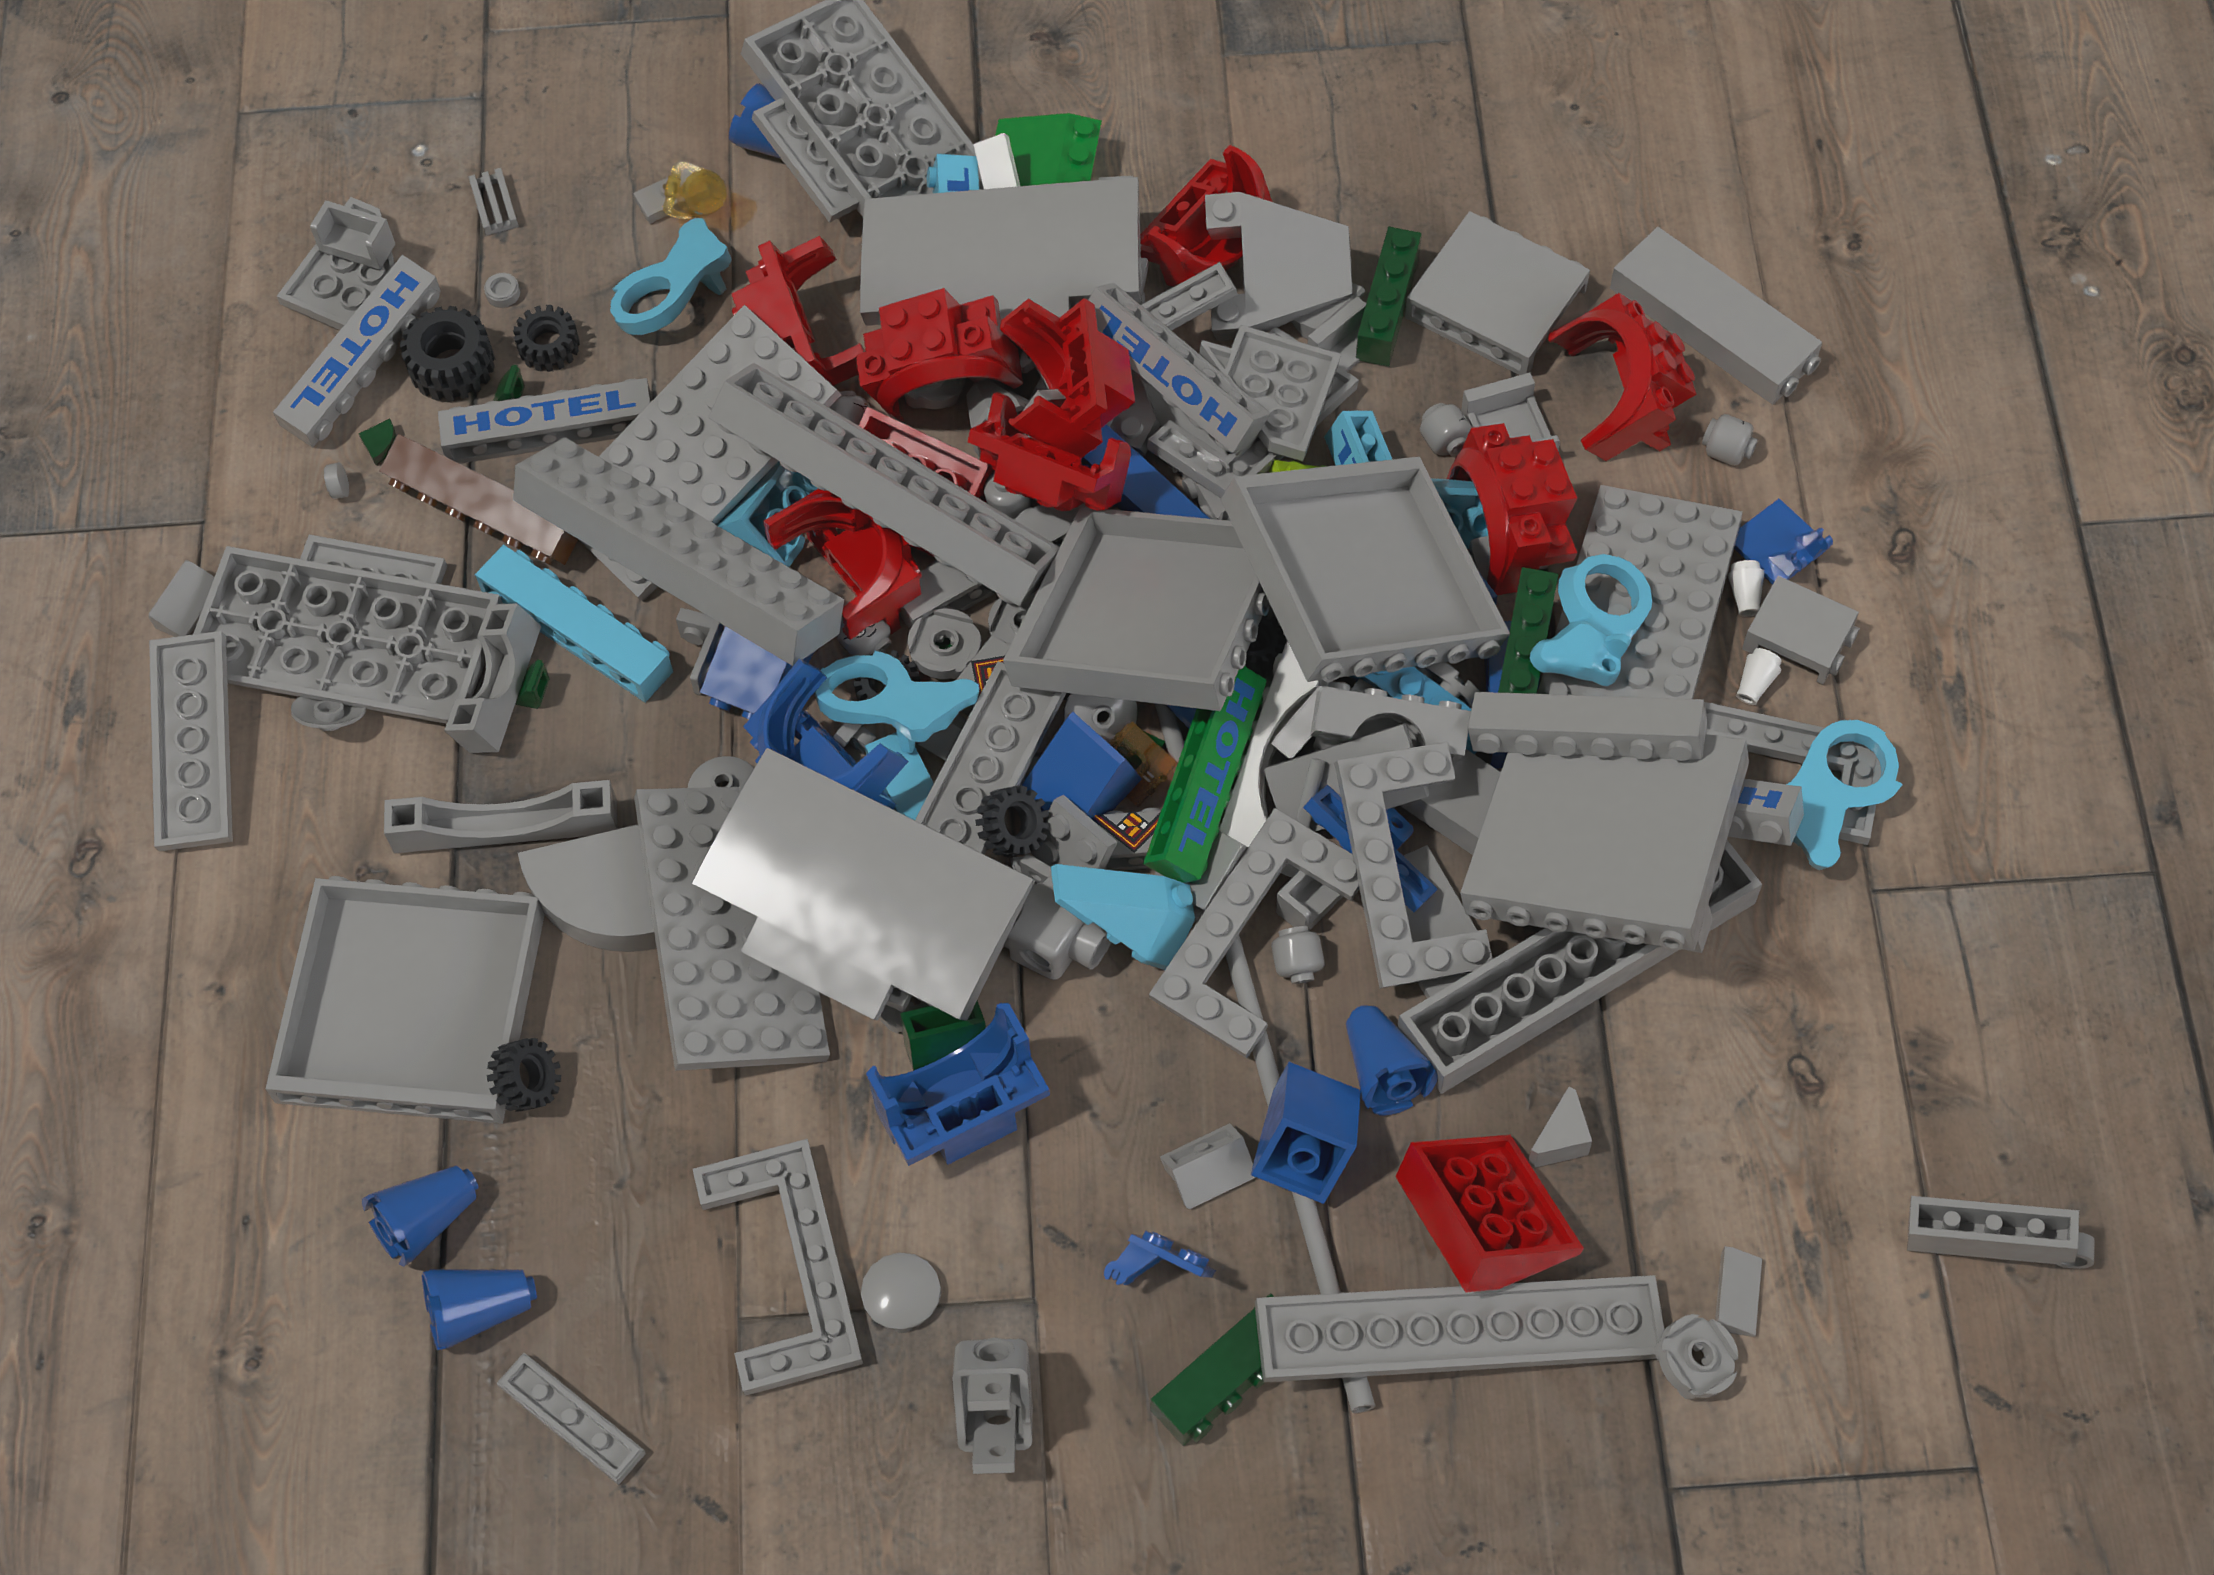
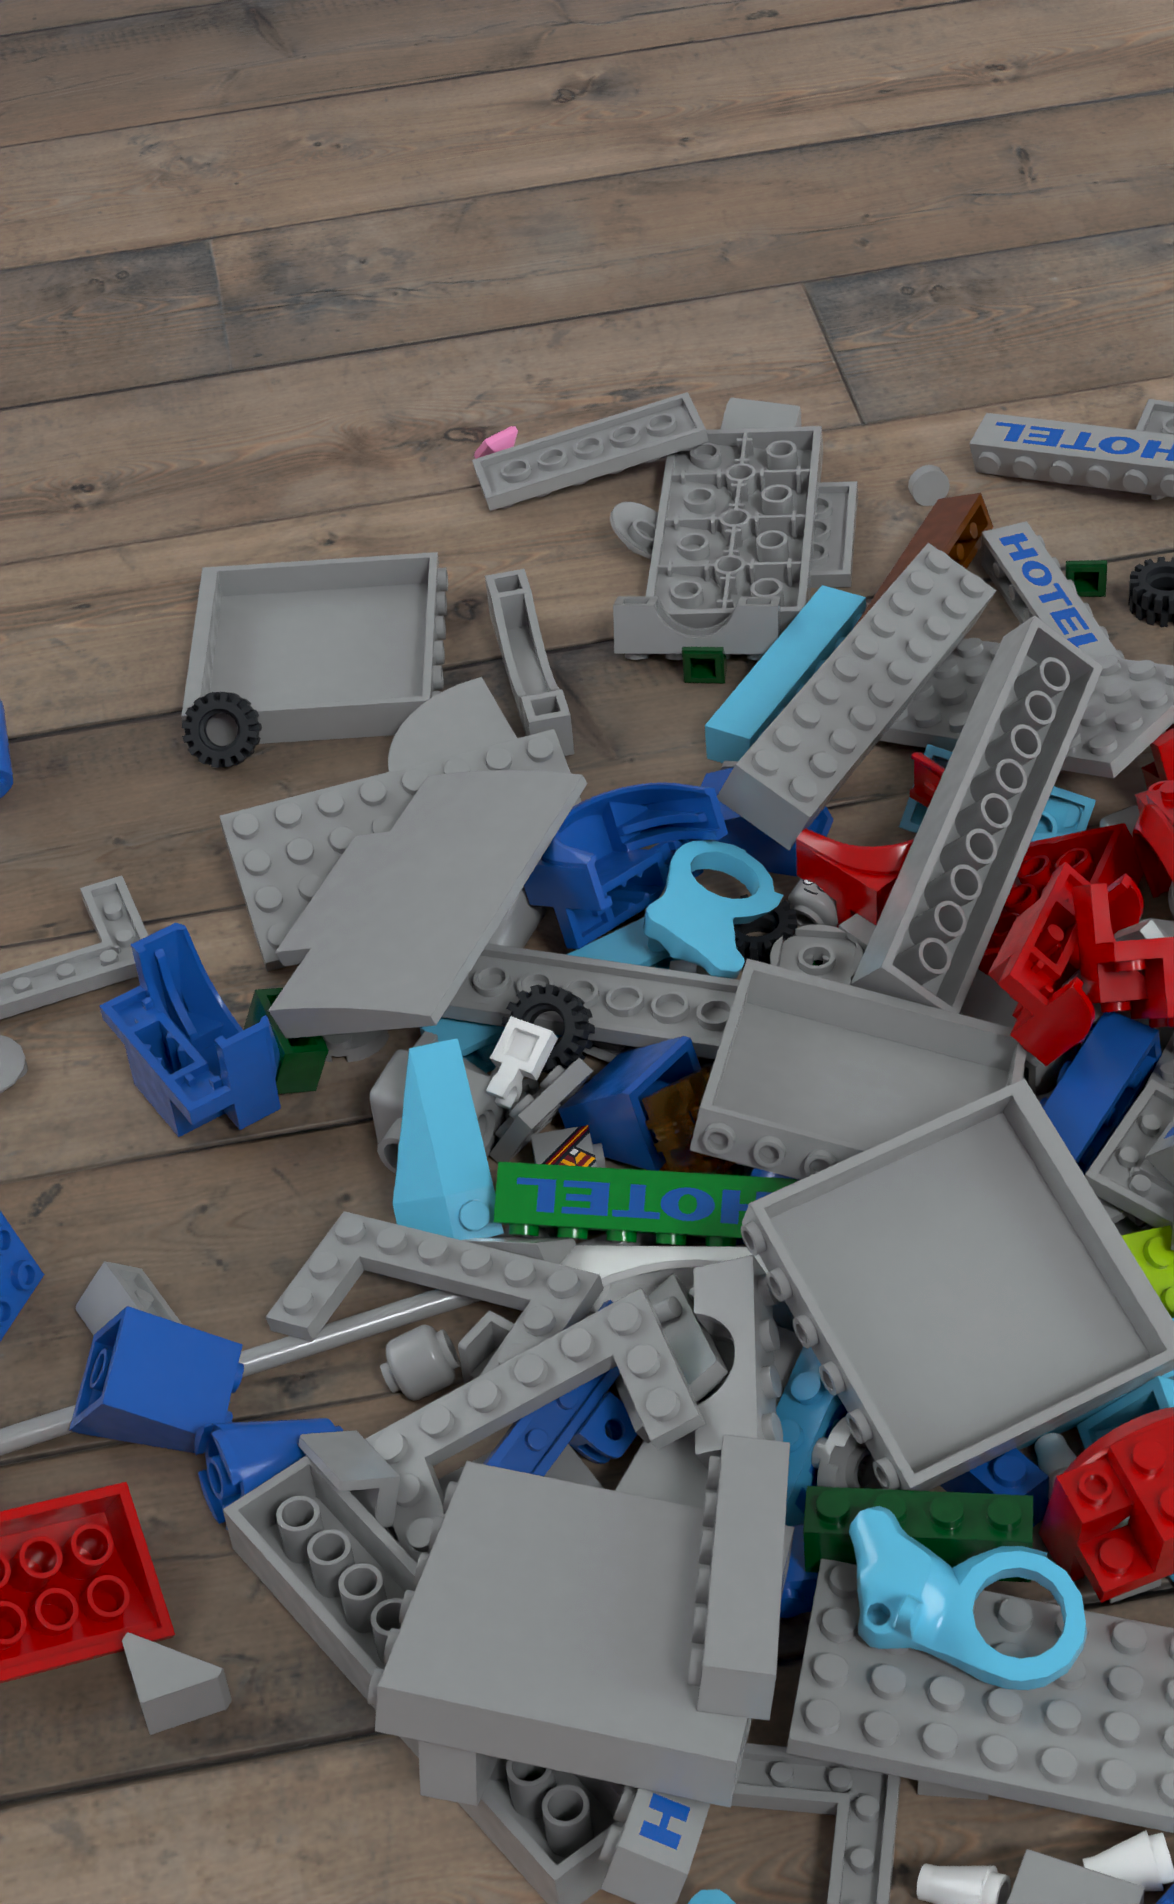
camera: 85 degrees right, 20 degrees down
dark green tile [358,418,396,465] -> none
blue cone [362,1166,479,1267] -> none
black tyre [400,306,495,402] -> none
none -> light grey panel [298,1430,401,1527]
none -> bright pink slope [474,426,518,458]
none -> white plate [486,1016,558,1110]
none -> clear orange piece [642,1068,710,1172]

